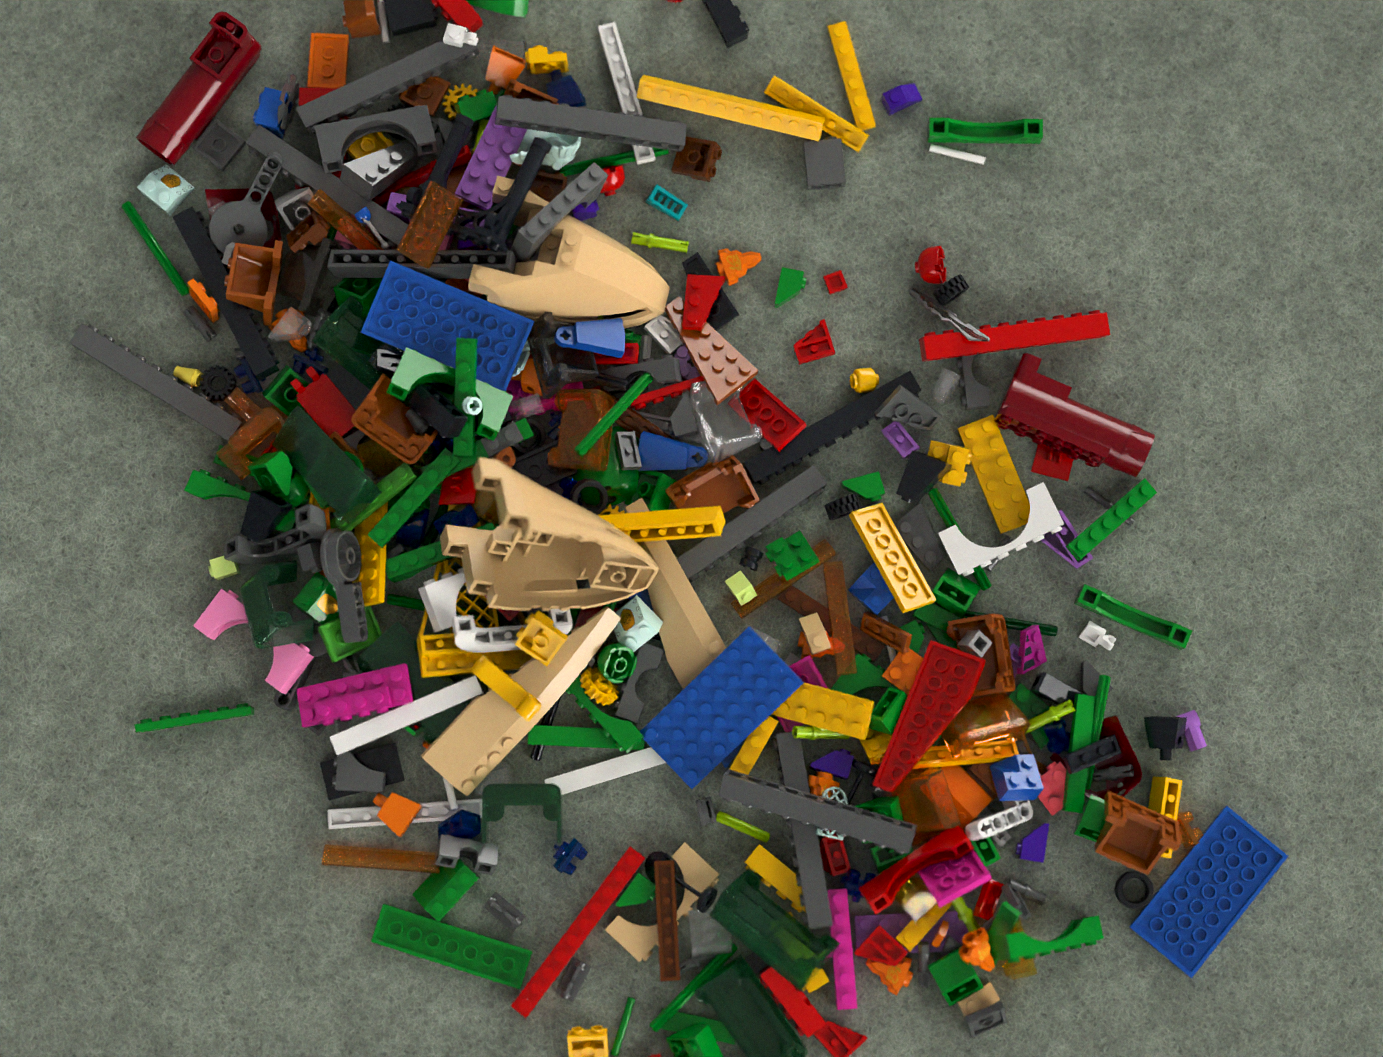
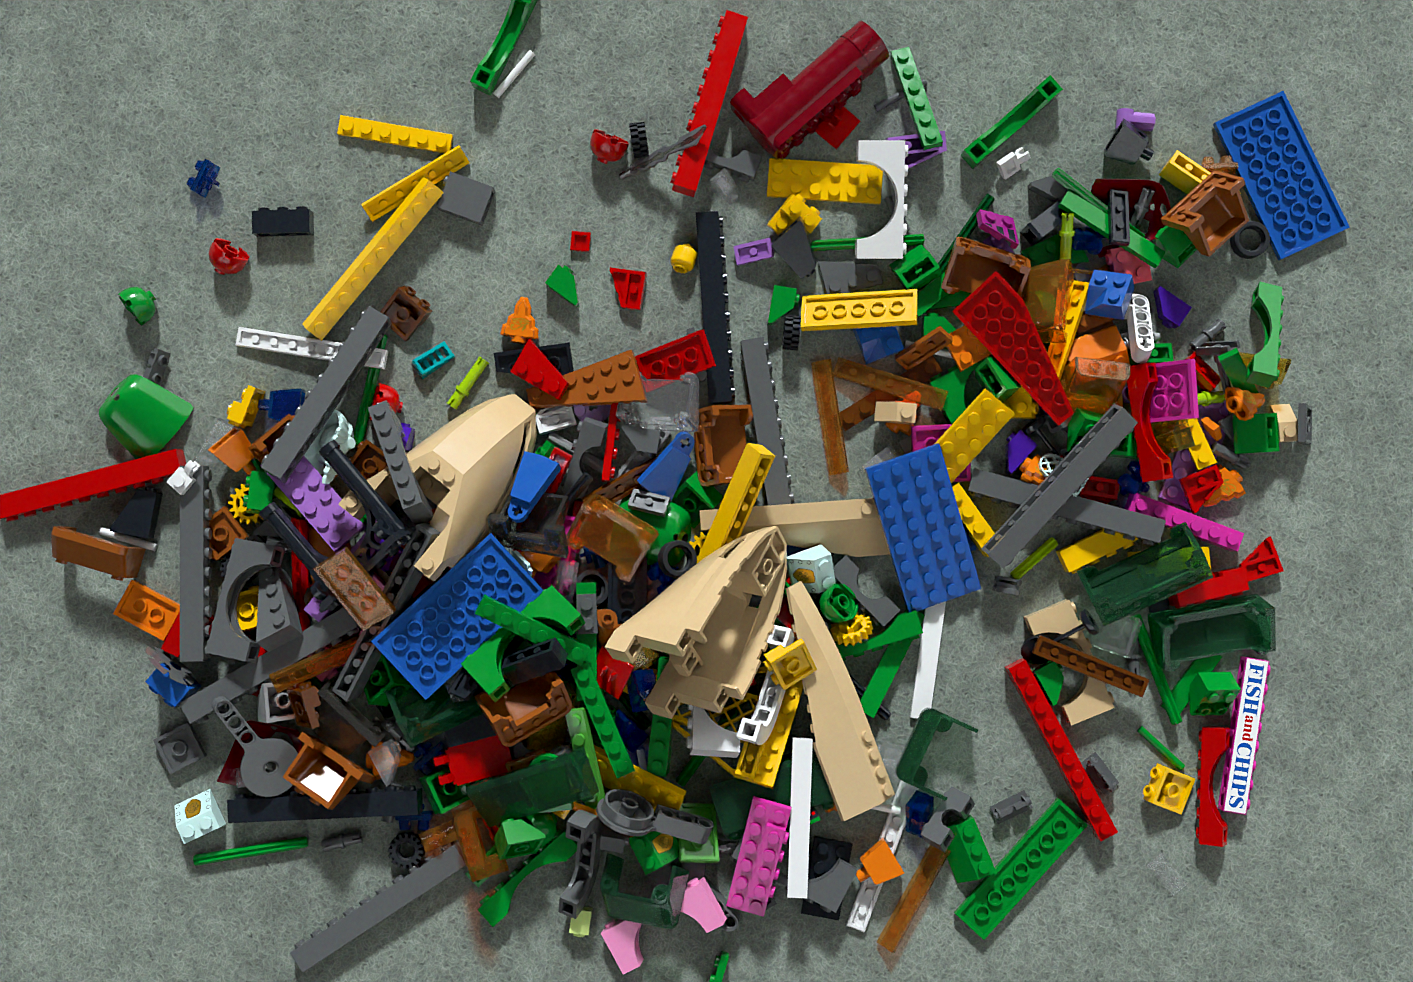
camera: 65 degrees left, 5 degrees up
dark red piece [136,12,262,166] -> none
light yellow cone [173,366,203,387] -> none
orange plate [187,278,219,323] -> none
light grey tile [222,242,235,265] -> none
black slope [240,489,293,542] -> none
hinge [354,207,389,250] -> none
dark grey cone [405,408,433,436] -> none
light aqua bush [462,396,482,415] -> none
yellow beam [470,655,542,722] -> none
clear blue hips [553,838,588,875] -> none
green axle [575,373,653,456] -> none
yellowish green brick [725,570,757,606] -> none
black wheel [739,546,764,571] -> none
green plate [765,530,820,581] -> none
lime pin [792,725,850,740] -> none
dark grey wing [874,385,942,431] -> none
dark purple slope [881,83,923,116] -> none
light grey brick [957,630,992,658] -> none

